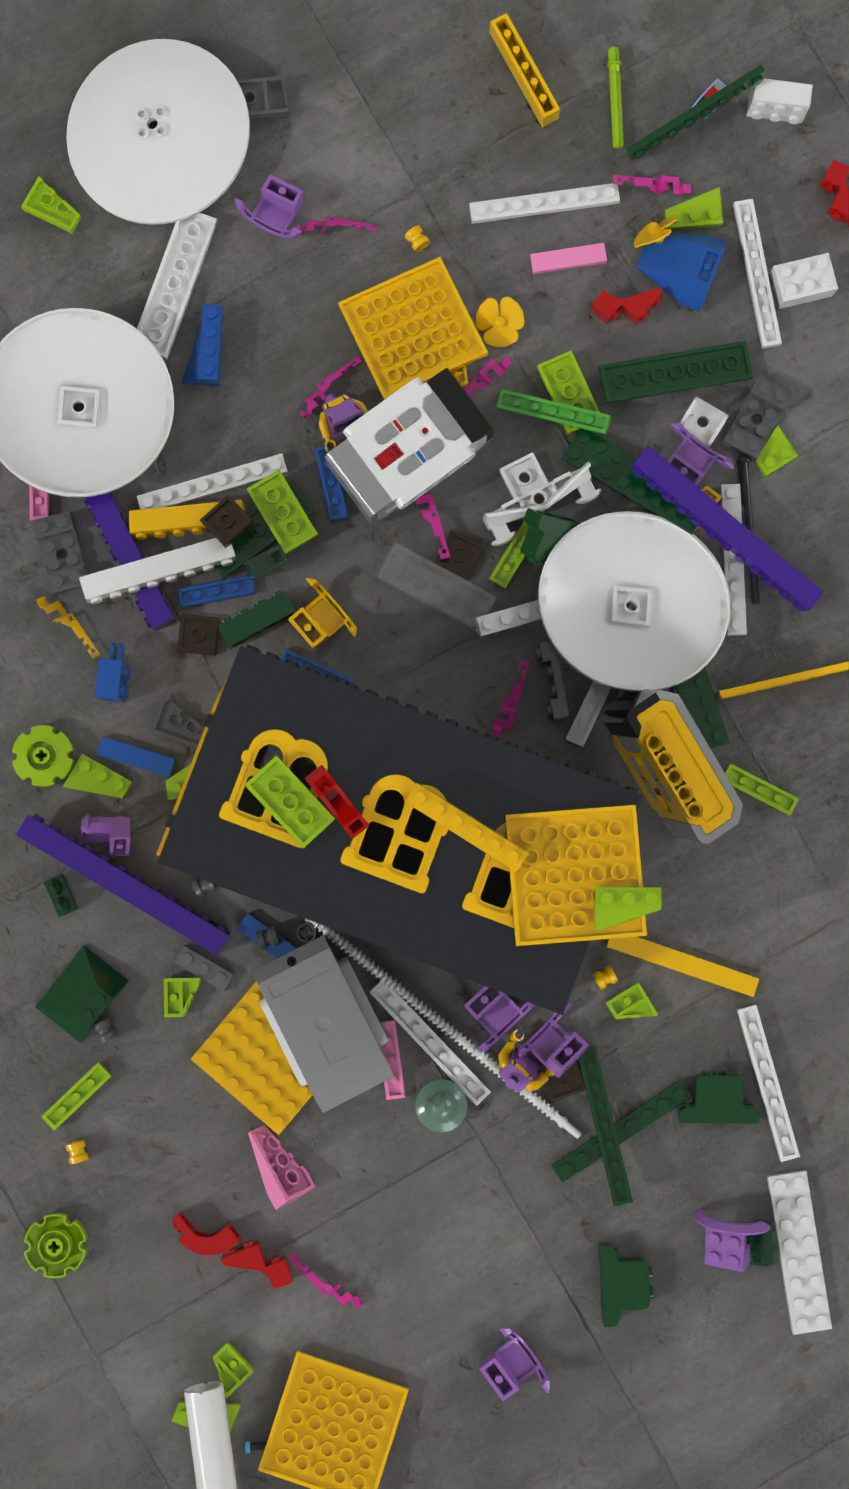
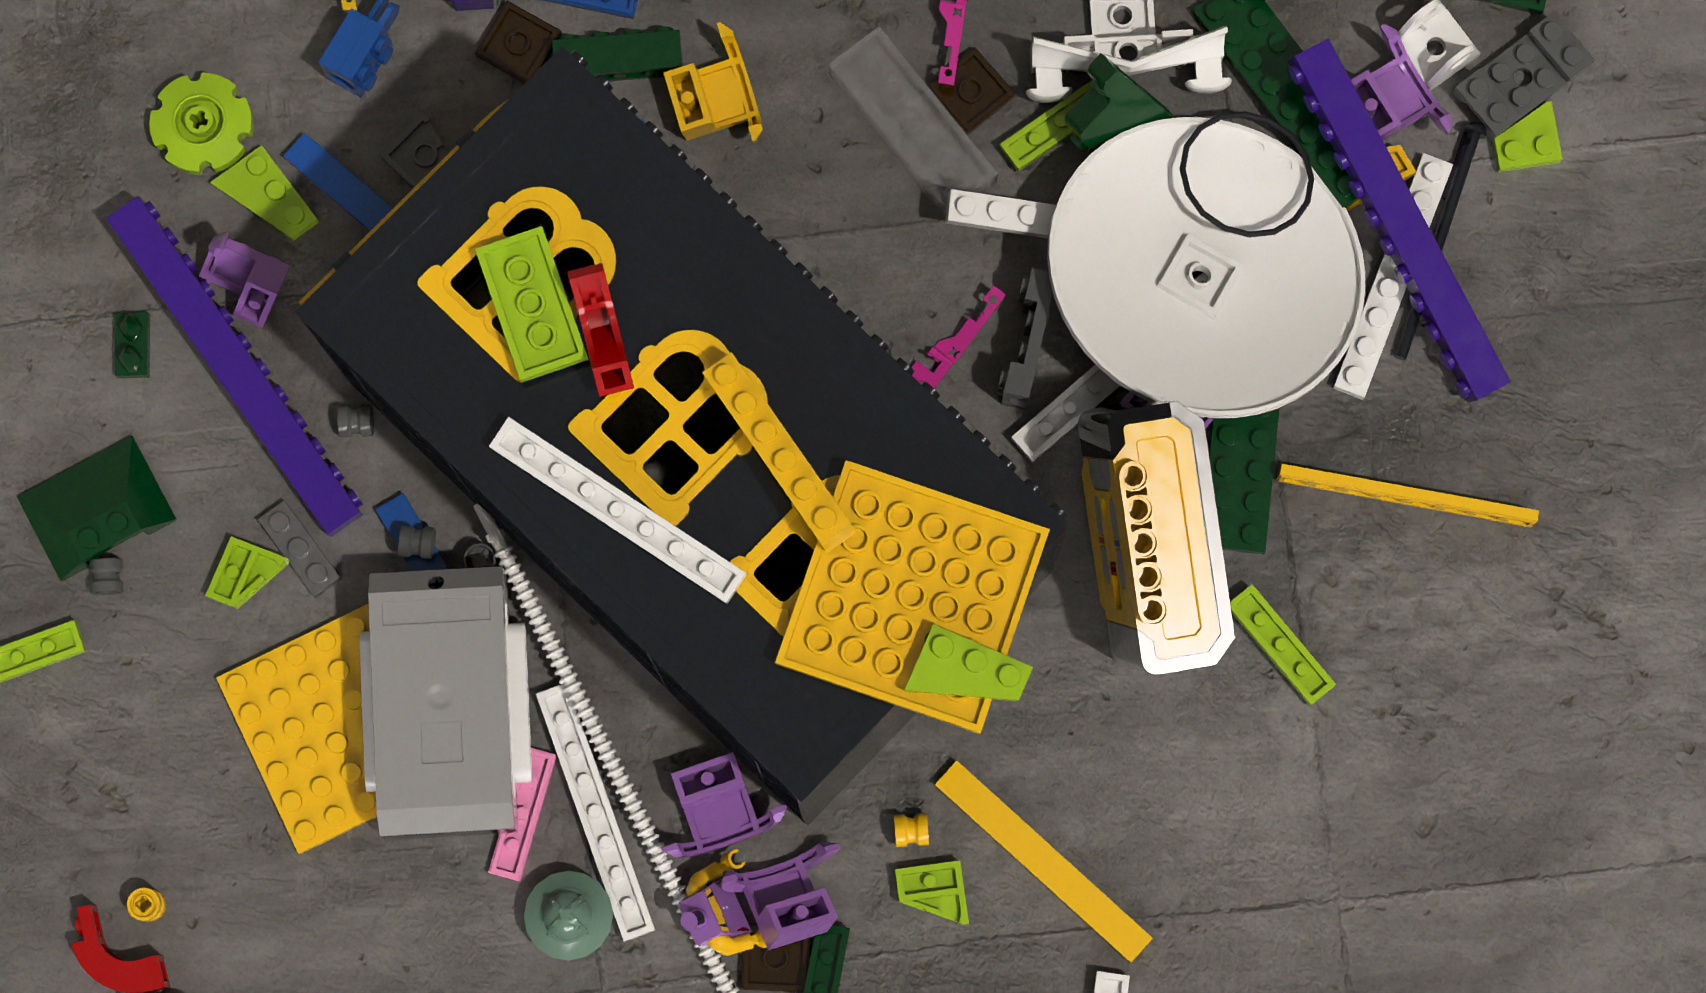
camera: 25 degrees right, 5 degrees down
bright pink wedge [248,1125,316,1210] -> none
none -> yellow wheel [127,888,166,922]
none -> white plate [489,417,747,604]
none -> black piece [1179,111,1314,238]

